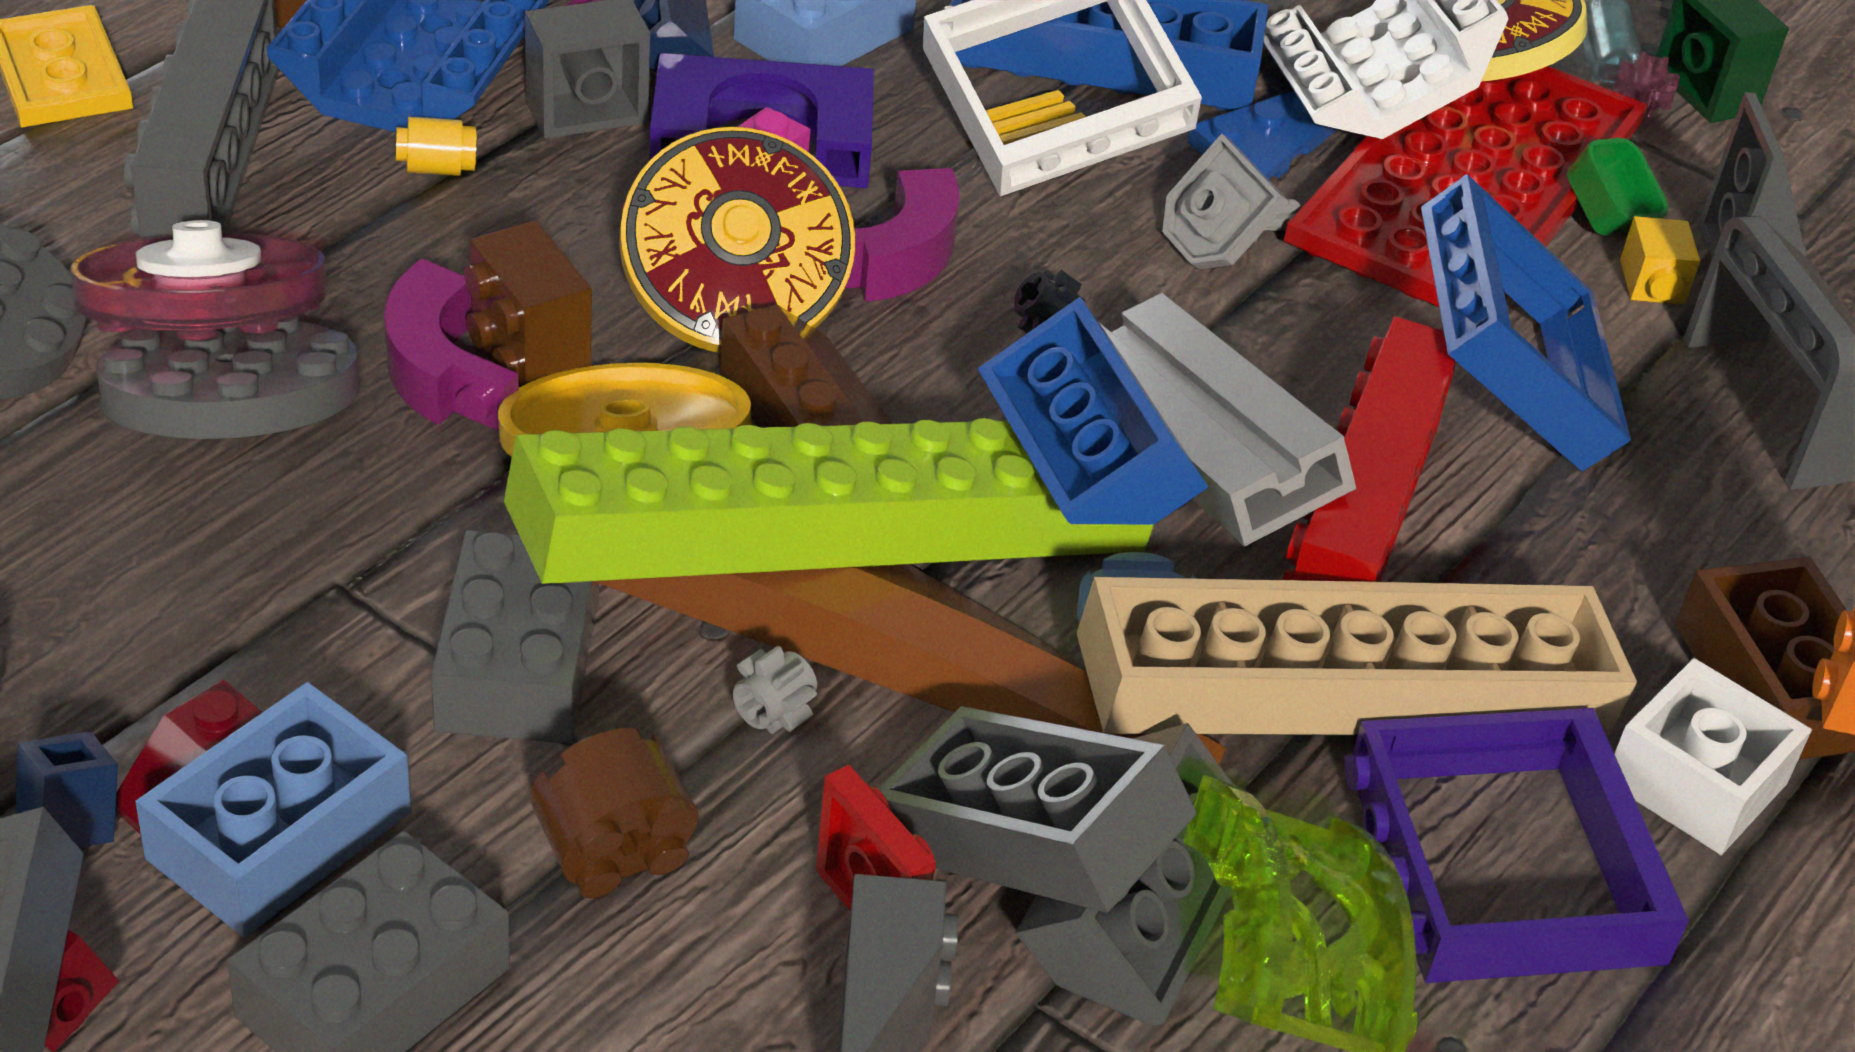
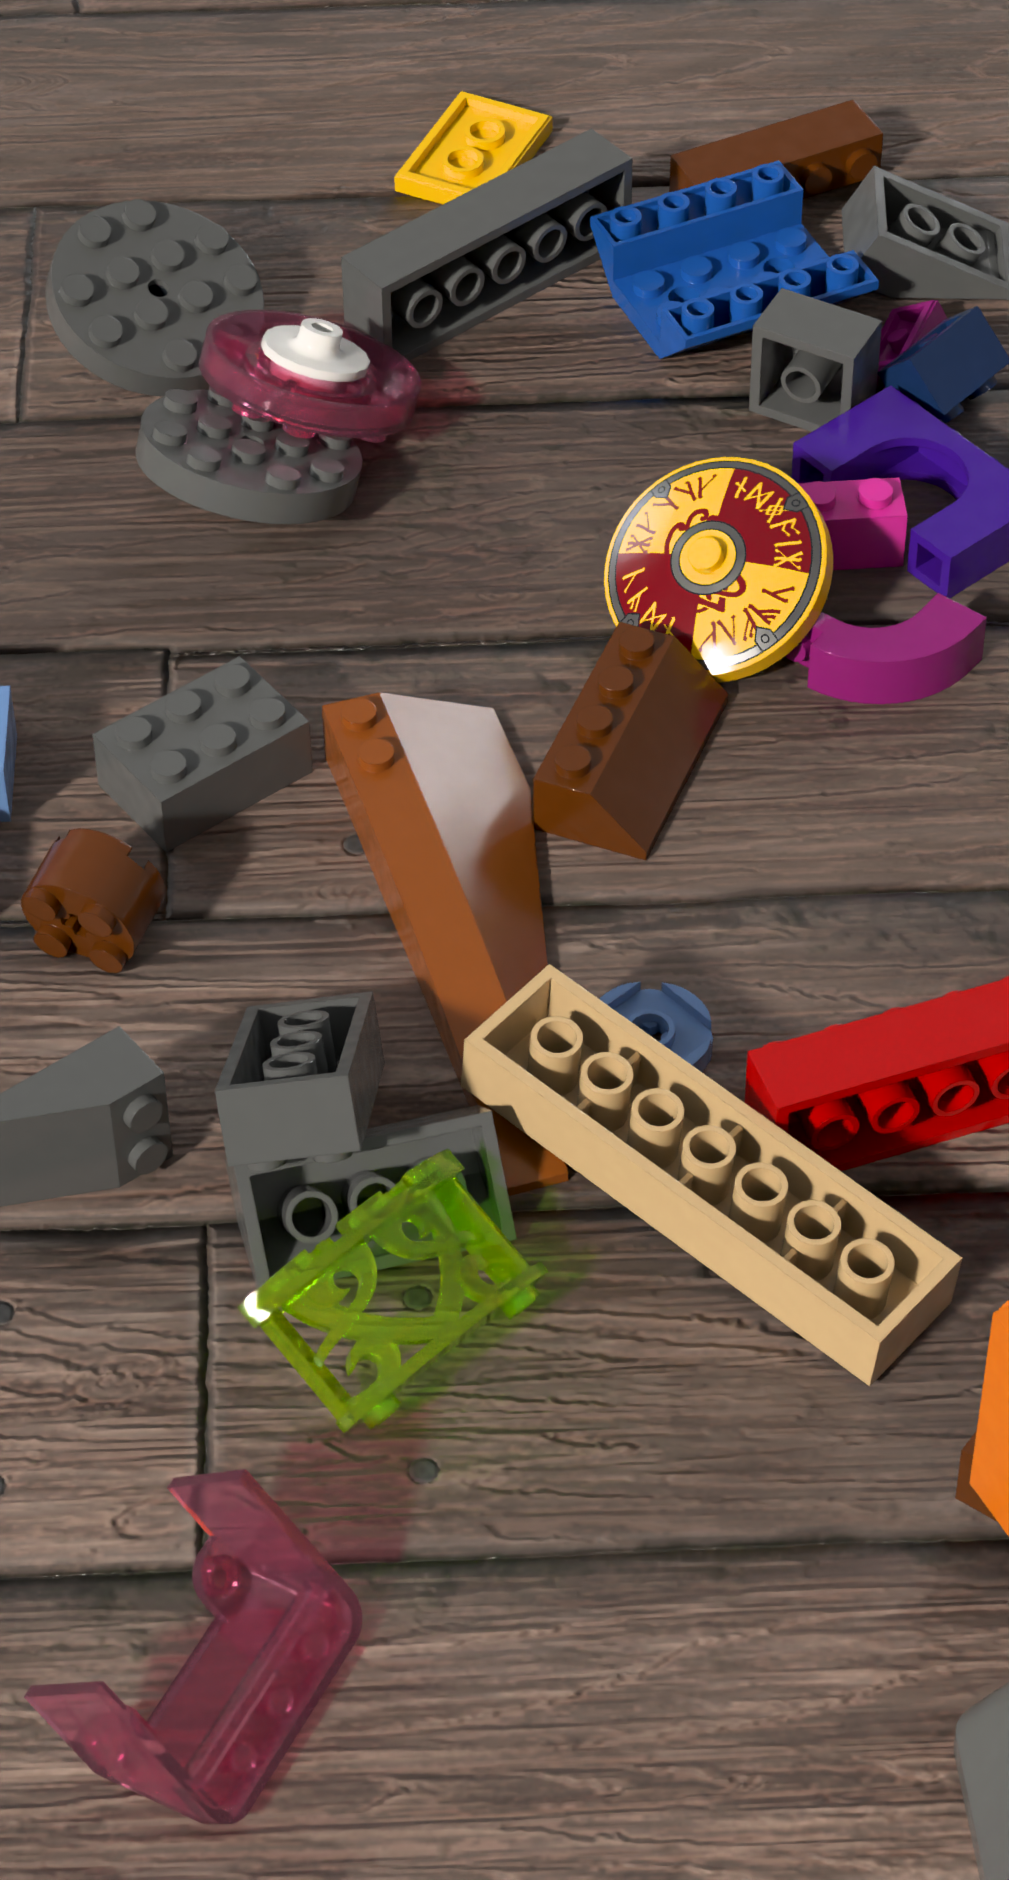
camera: 55 degrees right, 5 degrees up
magenta arch [384,258,519,431] -> none
yellow brick [395,117,477,176] -> none
reddish brown brick [464,220,592,387] -> none
yellow dish [498,363,751,457] -> none
lime brick [504,418,1154,584] -> none
light grey gear [733,646,817,734] -> none
red plate [816,764,936,911] -> none
blue slope [977,297,1209,525] -> none
black gear [1014,269,1085,334] -> none
light grey brick [1100,293,1357,547] -> none
dark purple window [1344,708,1689,983] -> none
white brick [1615,658,1812,856] -> none

